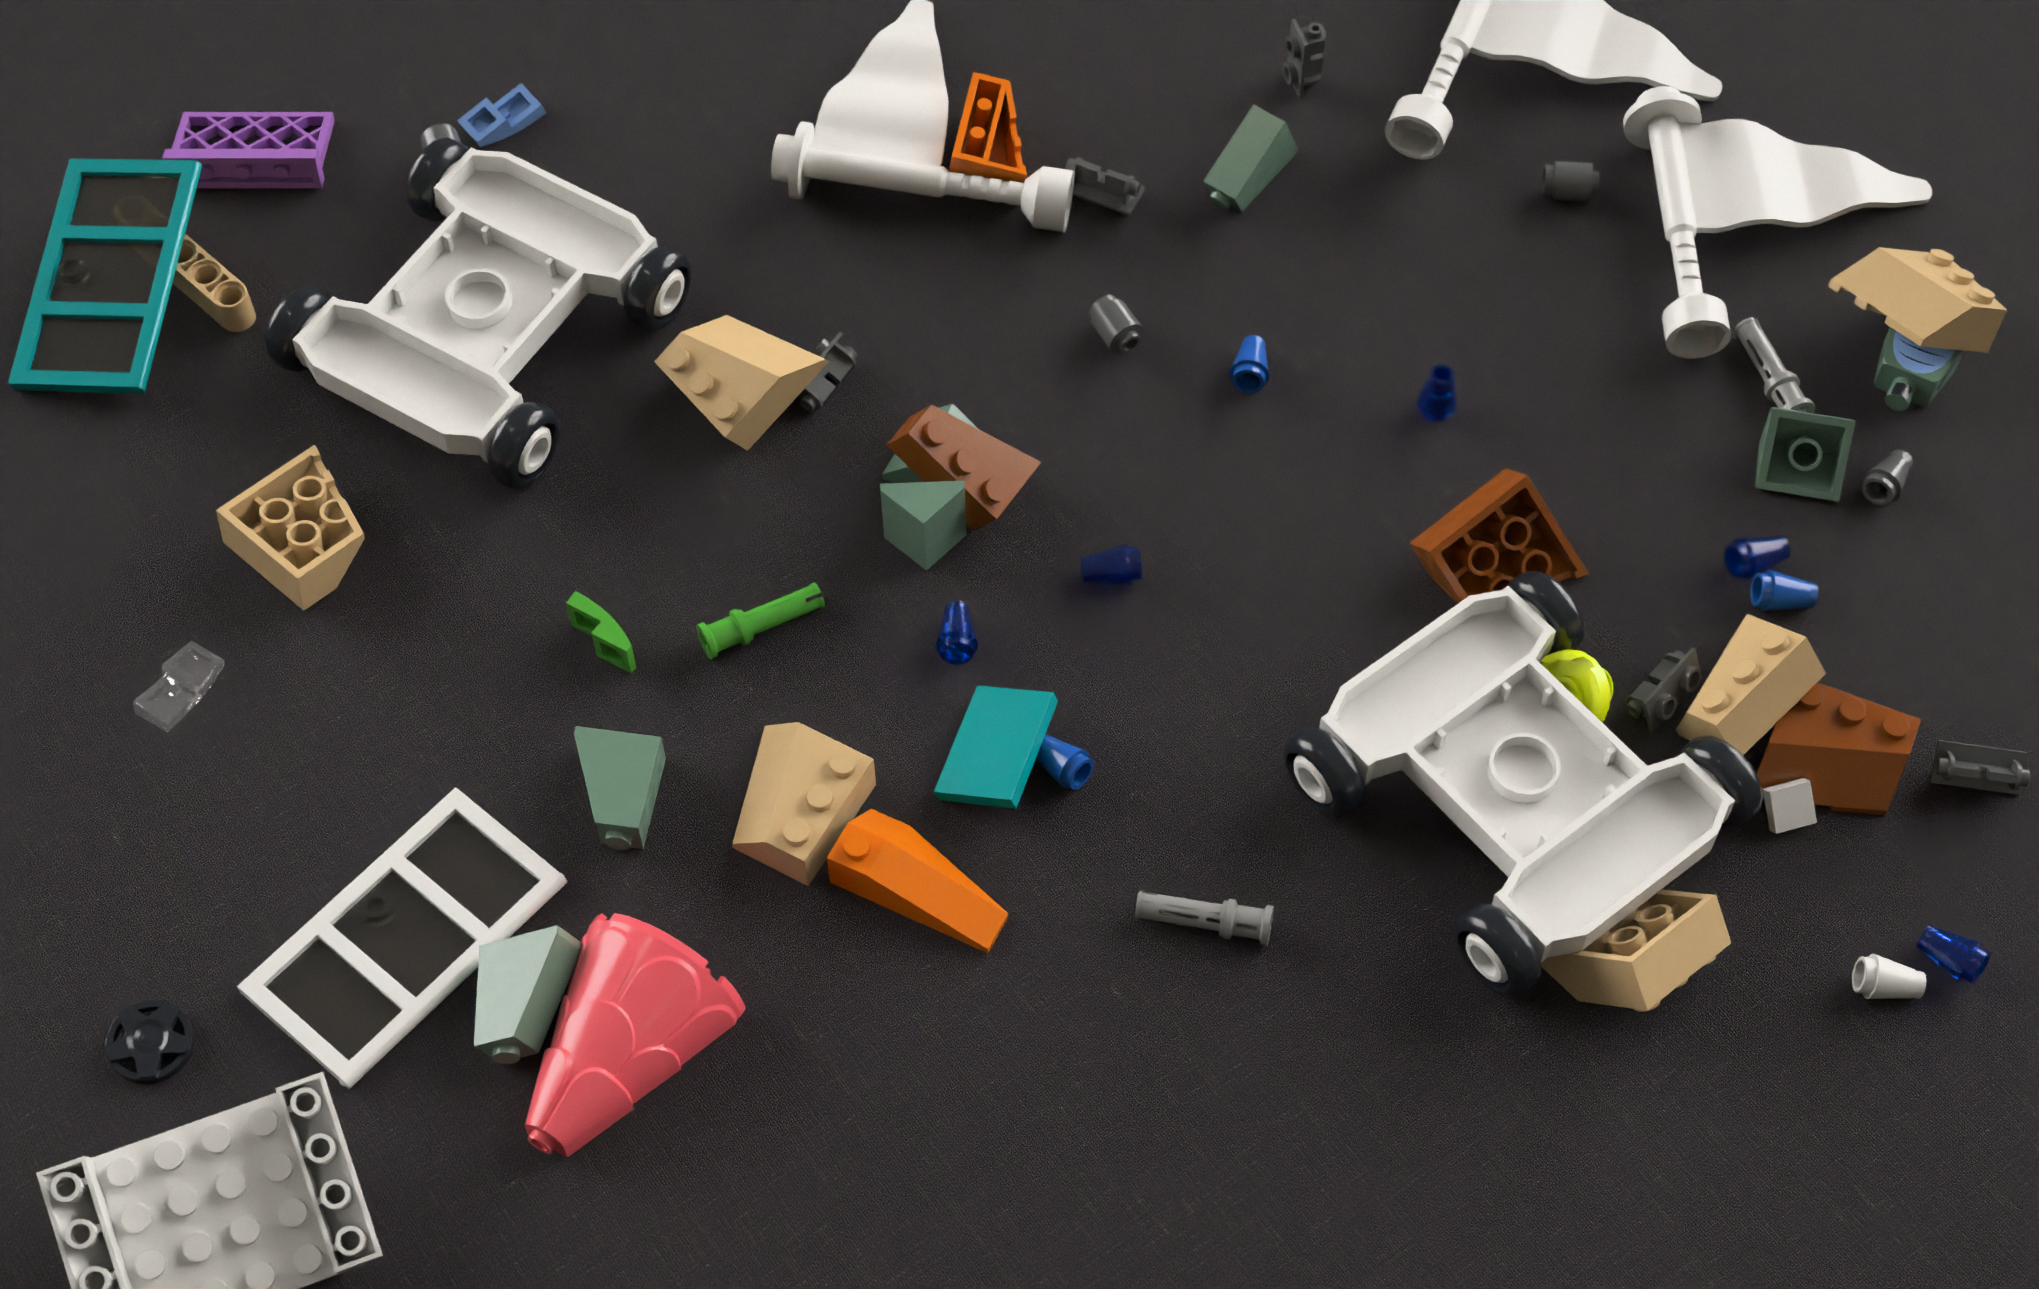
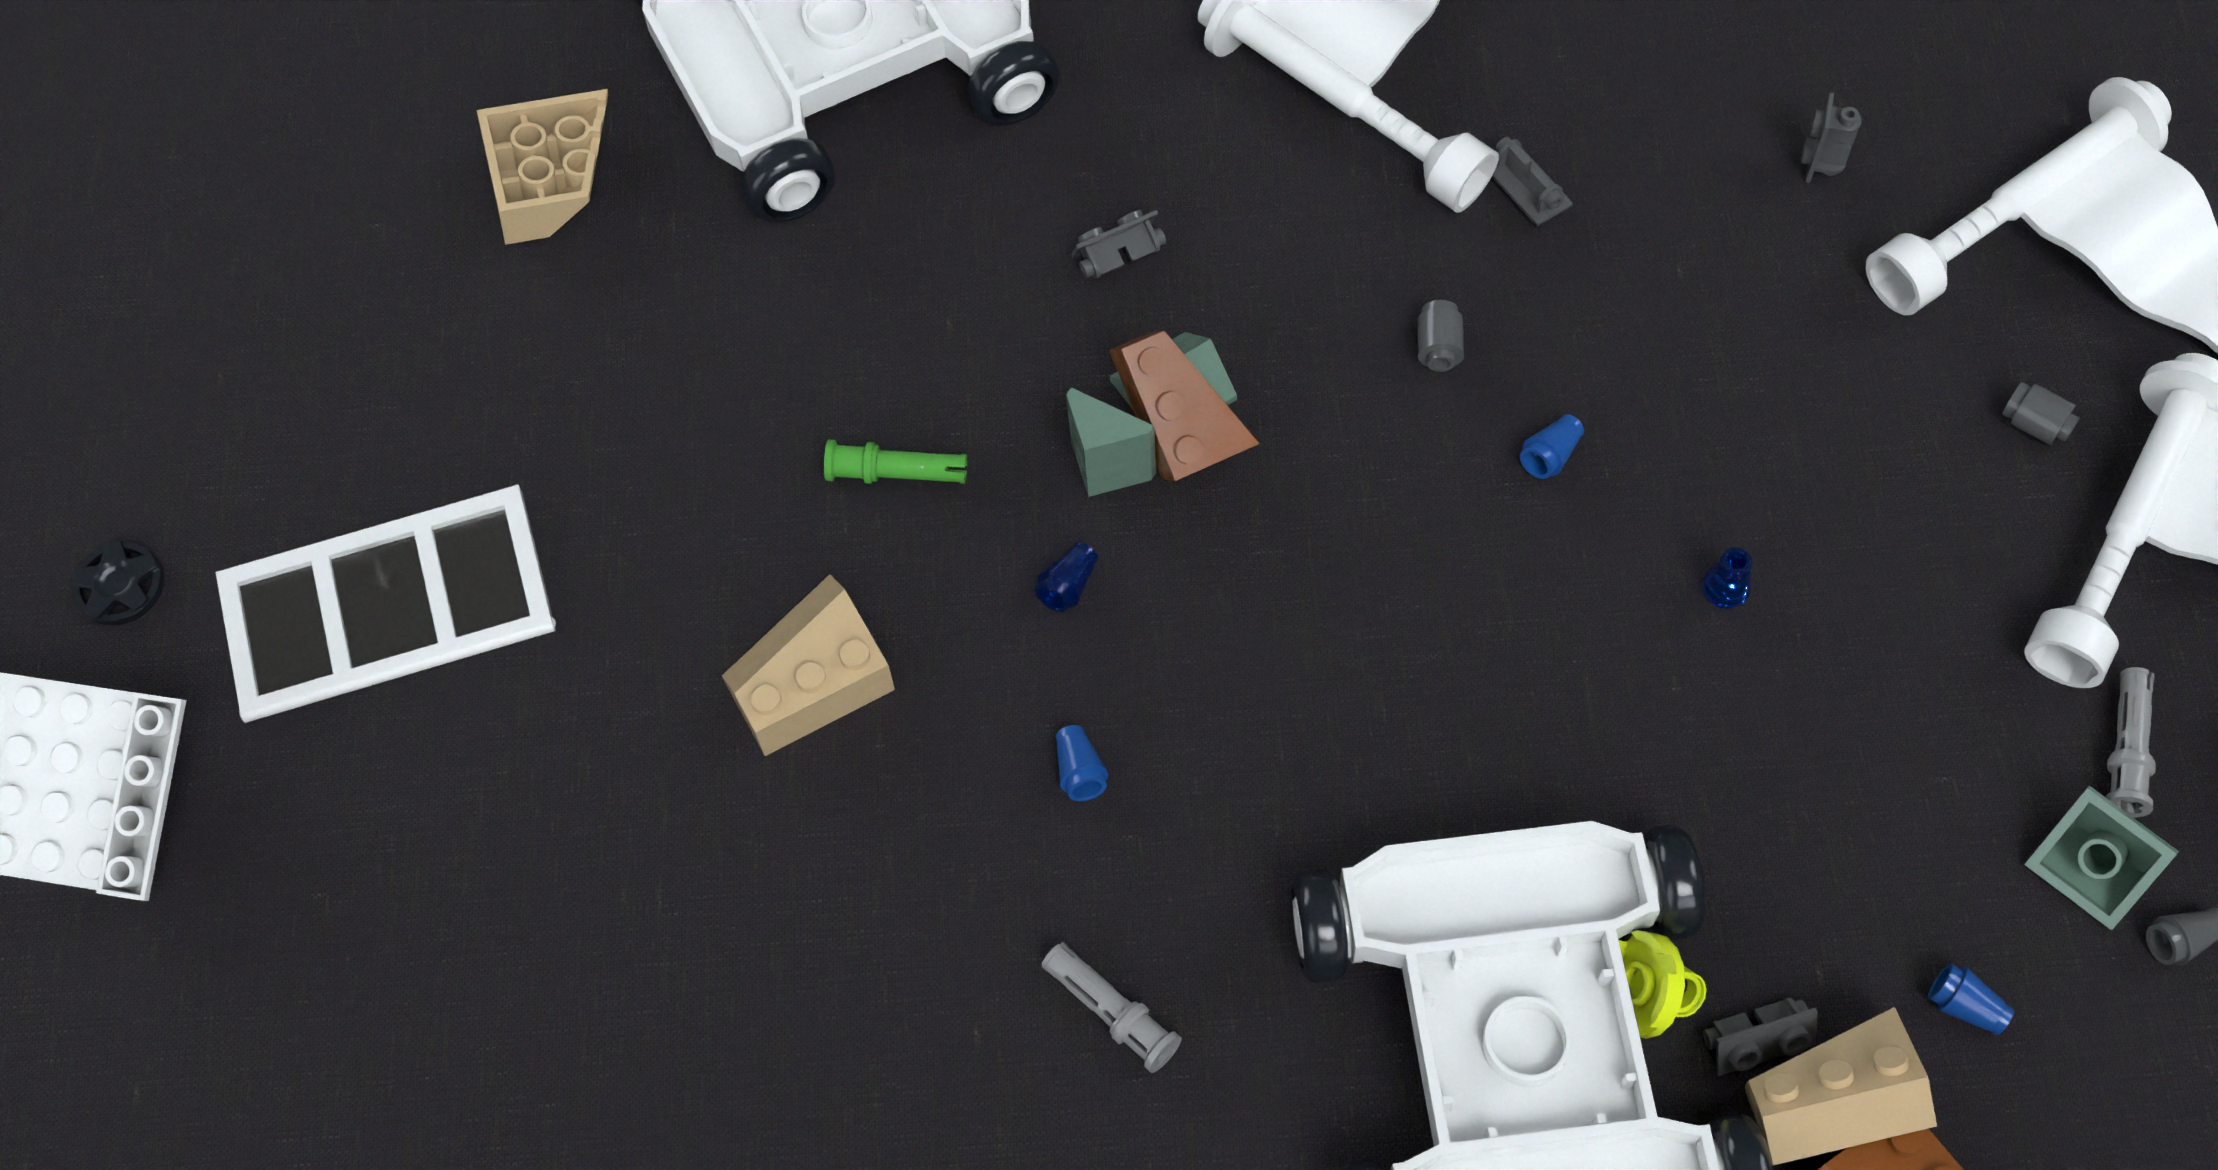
camera: 35 degrees right, 5 degrees up
clear slope [133,641,224,732] -> none
slope [474,925,582,1064] -> none
coral cone [525,913,746,1158] -> none
bright green slope [566,591,637,674] -> none
sand green slope [574,726,666,850] -> none
tan wedge [654,315,829,451] -> none
orange wedge [827,809,1008,953] -> none
teal tile [934,686,1058,809] -> none
orange wedge [949,72,1027,183] -> none
clear blue cone [1081,543,1143,585] -> none
sand green slope [1203,105,1298,212] -> none
dark orange wedge [1409,468,1589,604] -> none
clear blue cone [1724,536,1790,579] -> none

